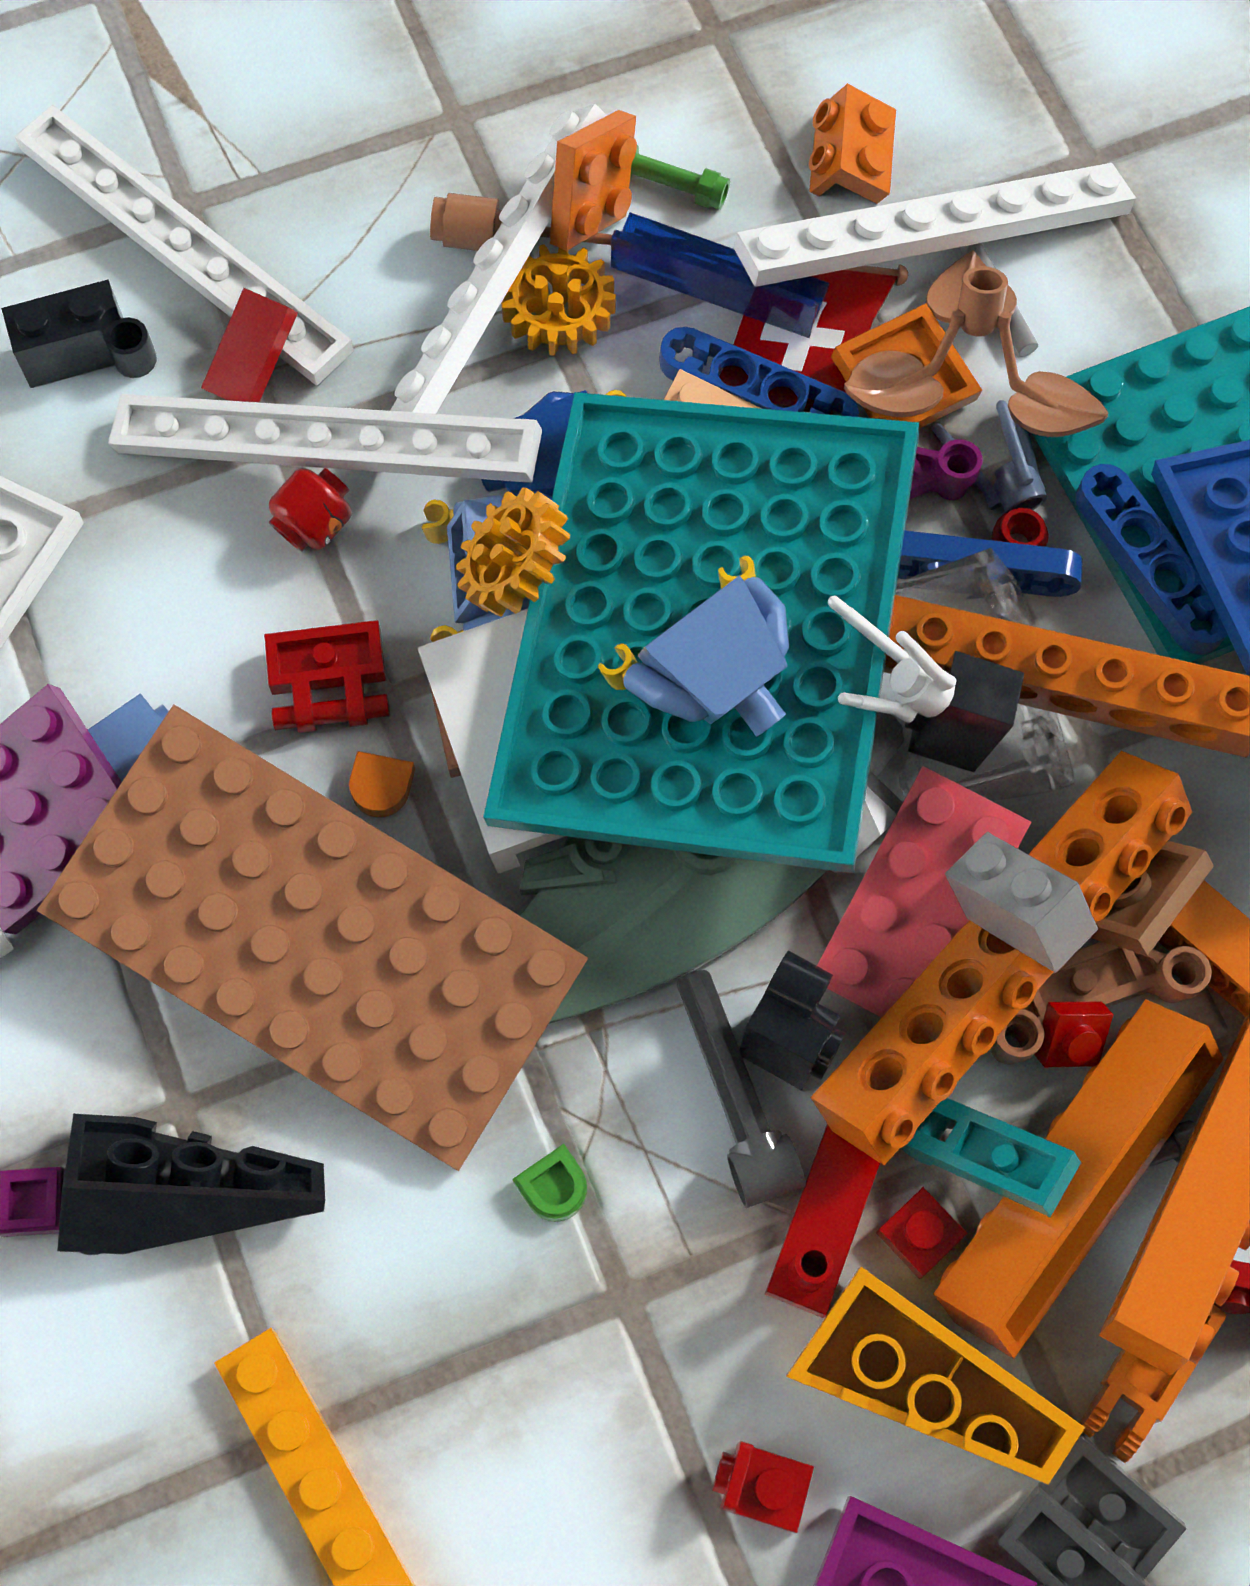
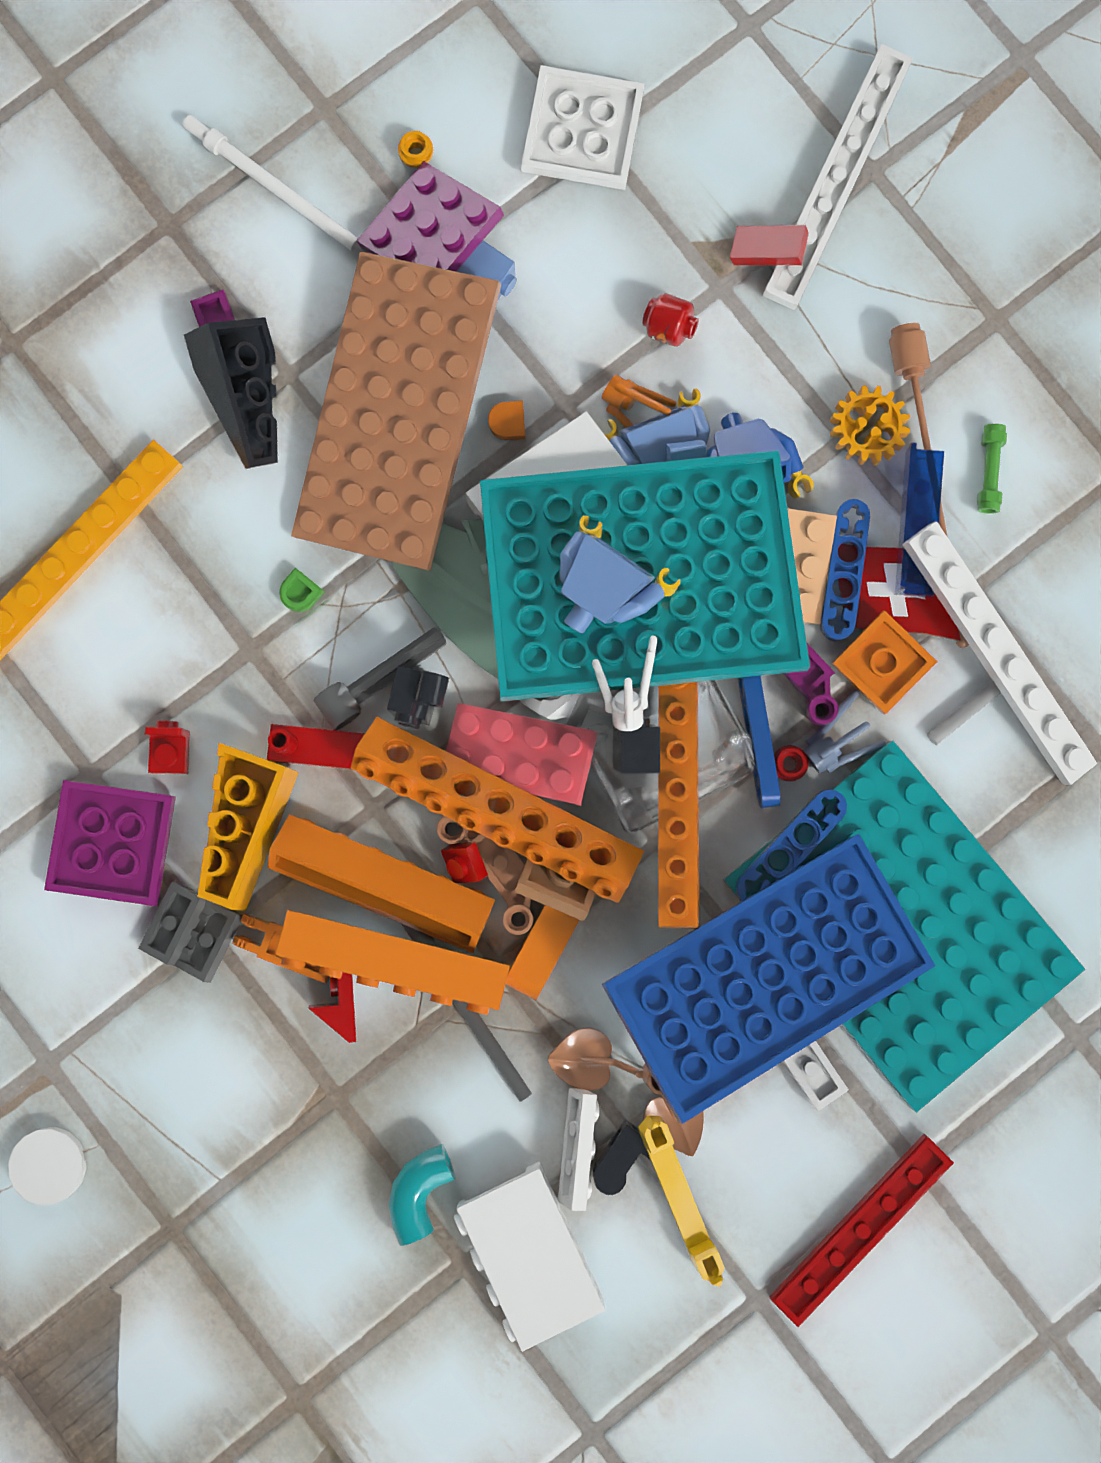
camera: 75 degrees right, 15 degrees up
black hinge [1,279,157,388] -> none
white plate [108,394,542,483] -> none
red plate [264,620,390,733] -> none
white plate [390,104,607,414] -> none
light orange gear [456,487,570,617] -> none
orange plate [550,110,637,251] -> none
orange bracket [809,83,896,204] -> none
nougat plant [844,250,1109,437] -> none
red plate [876,1187,968,1279] -> none
teal plate [901,1098,1081,1217] -> none
light grey brick [945,832,1098,973] -> none
none -> orange plant [602,374,676,428]

